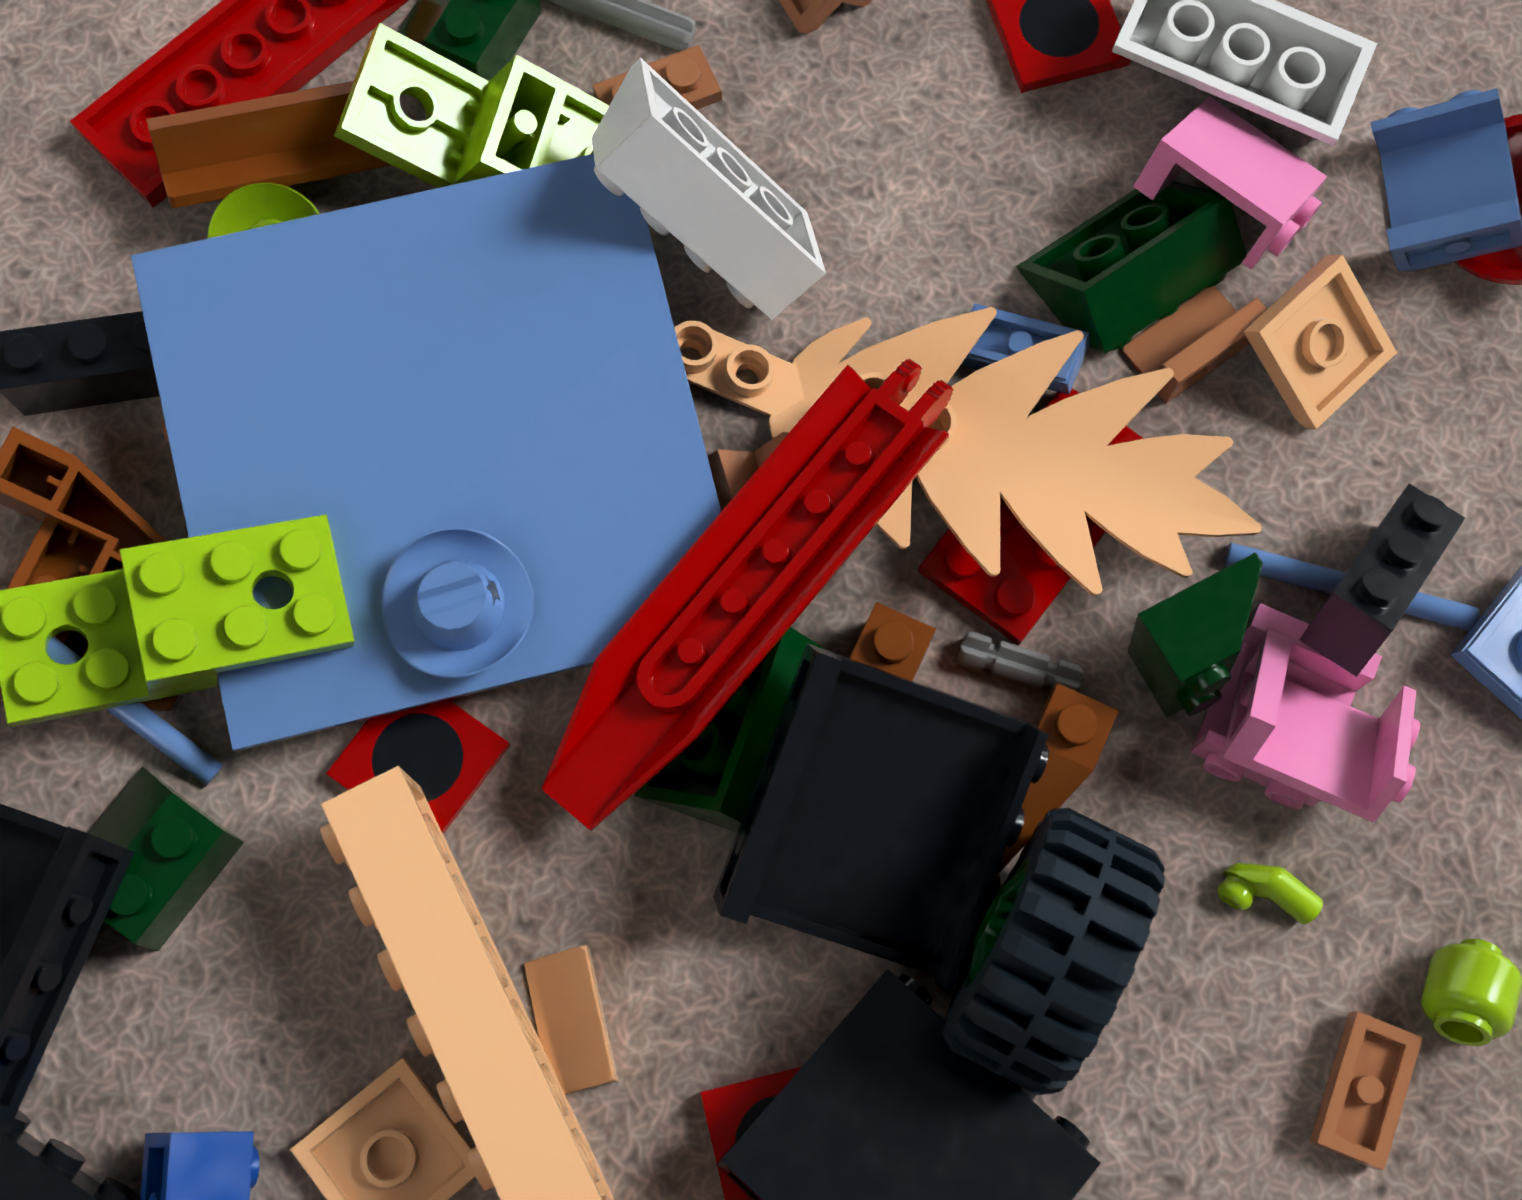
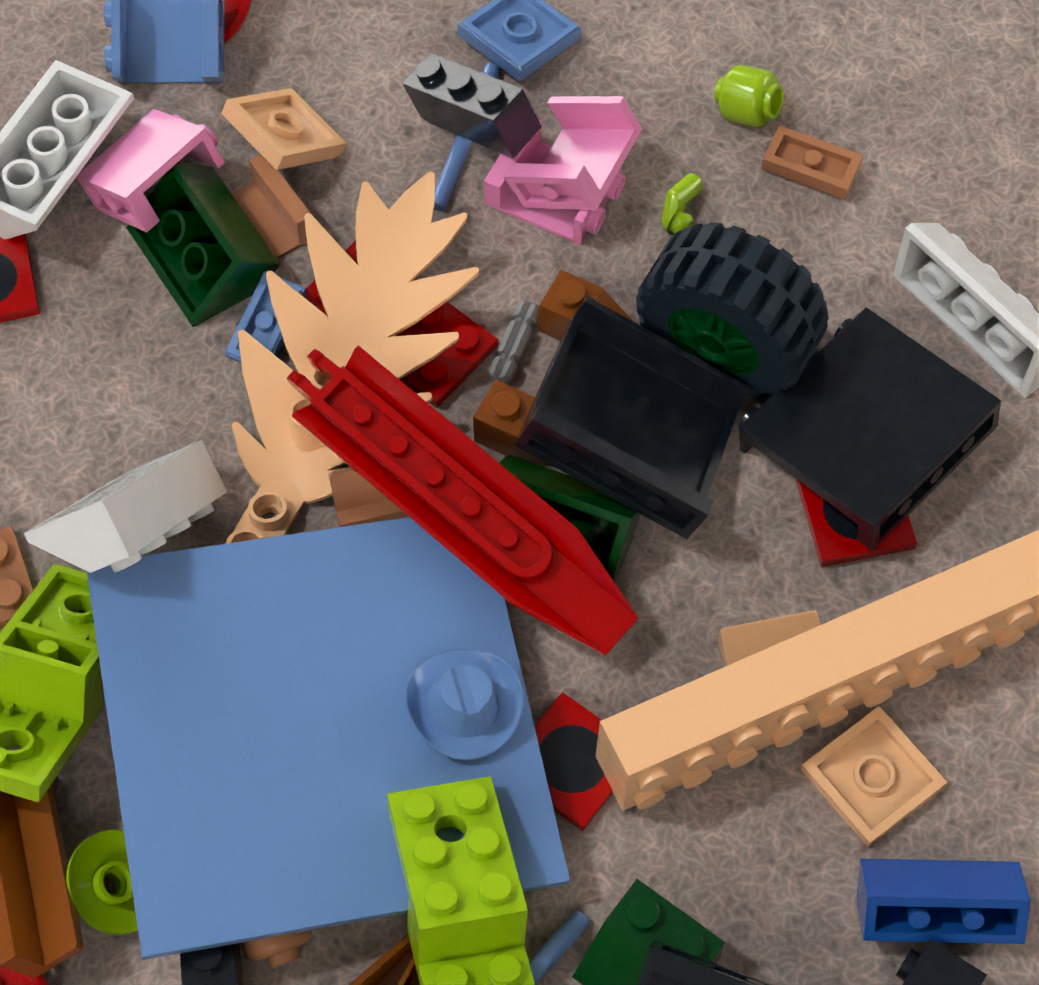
camera: 85 degrees left, 10 degrees down
dark green slope [1128,552,1263,718] -> none

